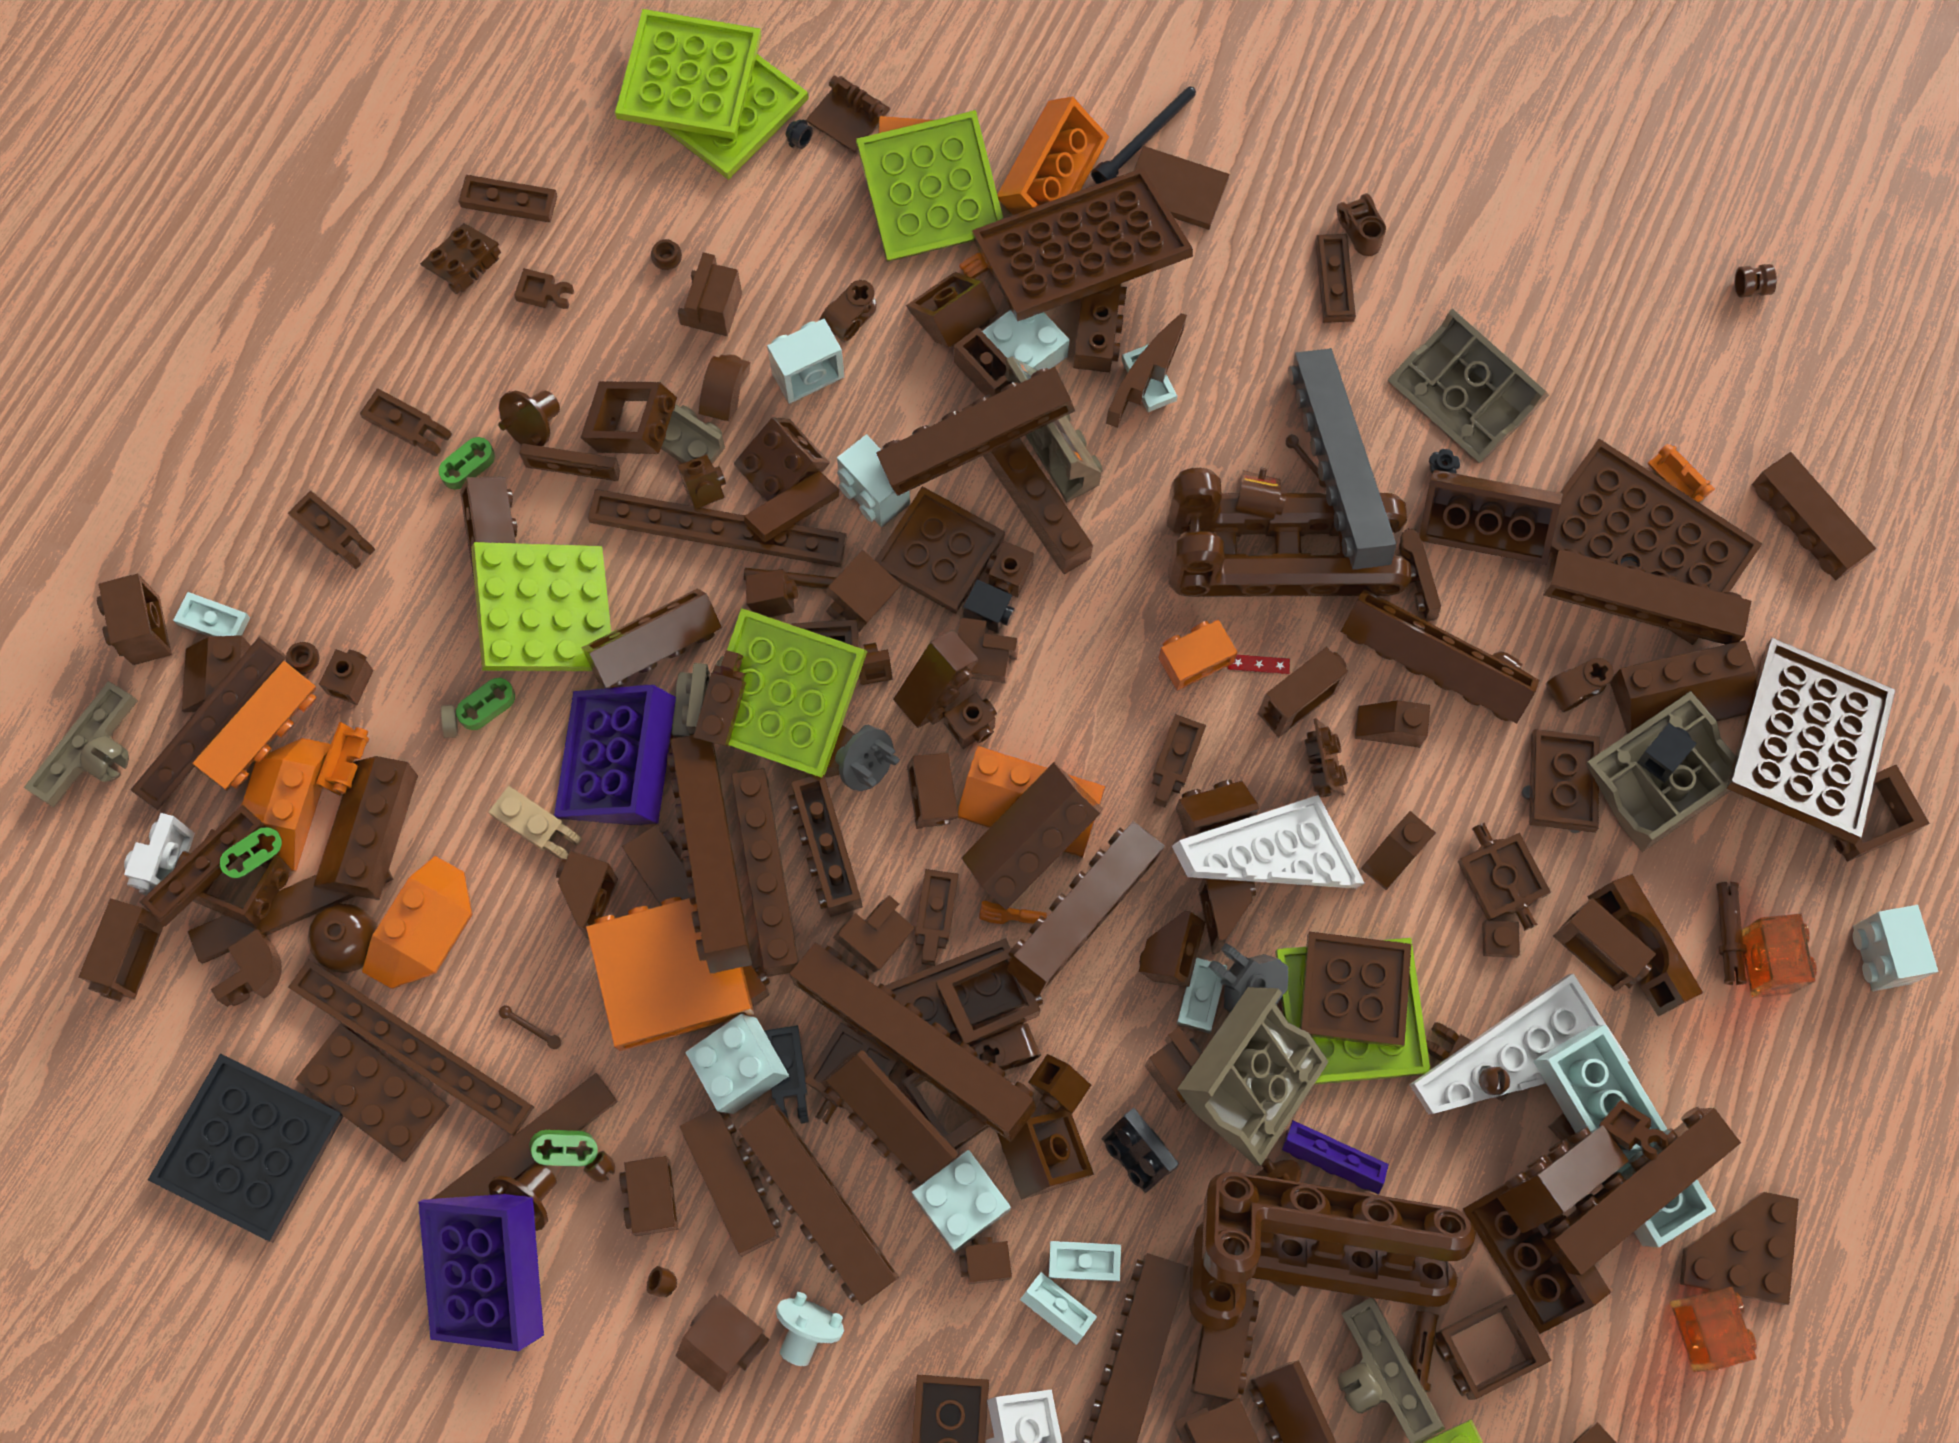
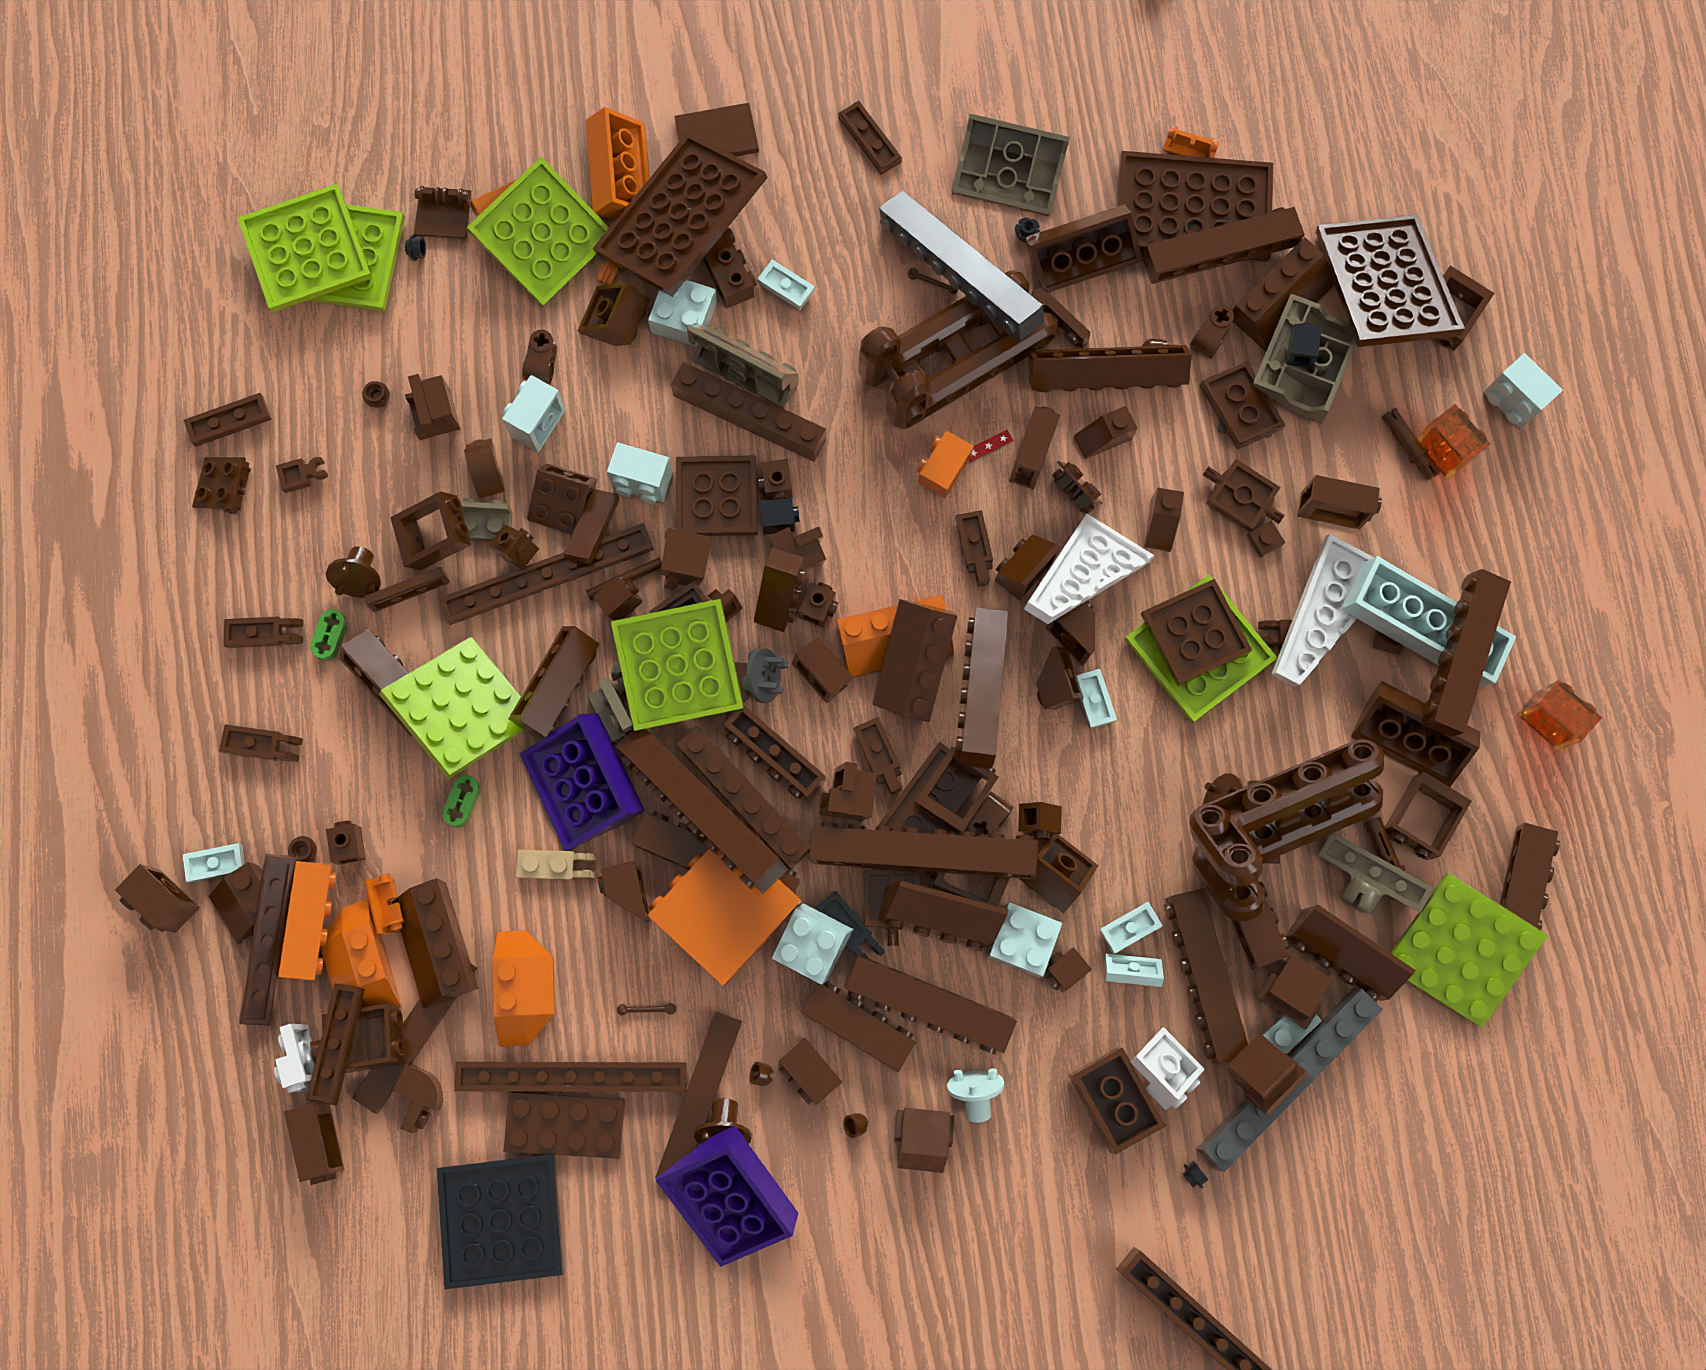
camera: 35 degrees left, 5 degrees up
dark tan plate [24,681,138,808] -> none
bright green beam [220,827,282,878] -> none
reddish brown cylinder [307,903,378,973] -> none
dark tan tile [441,705,458,739] -> none
bright green beam [529,1130,598,1166] -> none
reddish brown hinge [693,650,746,747] -> none
reddish brown brick [876,367,1075,496] -> none
reddish brown brick [954,327,1012,397] -> none
orange piece [979,901,1047,924] -> none
black piece [1091,86,1196,184] -> none
black plate [1101,1108,1179,1194] -> none
reddish brown slope [1106,313,1187,428] -> none
reddish brown plate [1145,1027,1203,1111] -> none
dark tan piece [1177,987,1328,1166] -> none
dark grey hinge [1208,943,1289,1013] -> none
reddish brown door [1235,467,1286,520] -> none
dark purple plate [1282,1120,1389,1195] -> none
reddish brown piece [1336,193,1386,256] -> none
reddish brown hinge [1479,1067,1511,1095] -> none
reddish brown brick [1497,1125,1629,1233] -> none
reddish brown arch [1587,874,1703,1016] -> none
reddish brown plate [1599,1100,1669,1160] -> none
reddish brown plate [1680,1192,1799,1305] -> none
reddish brown brick [1752,452,1877,581] -> none

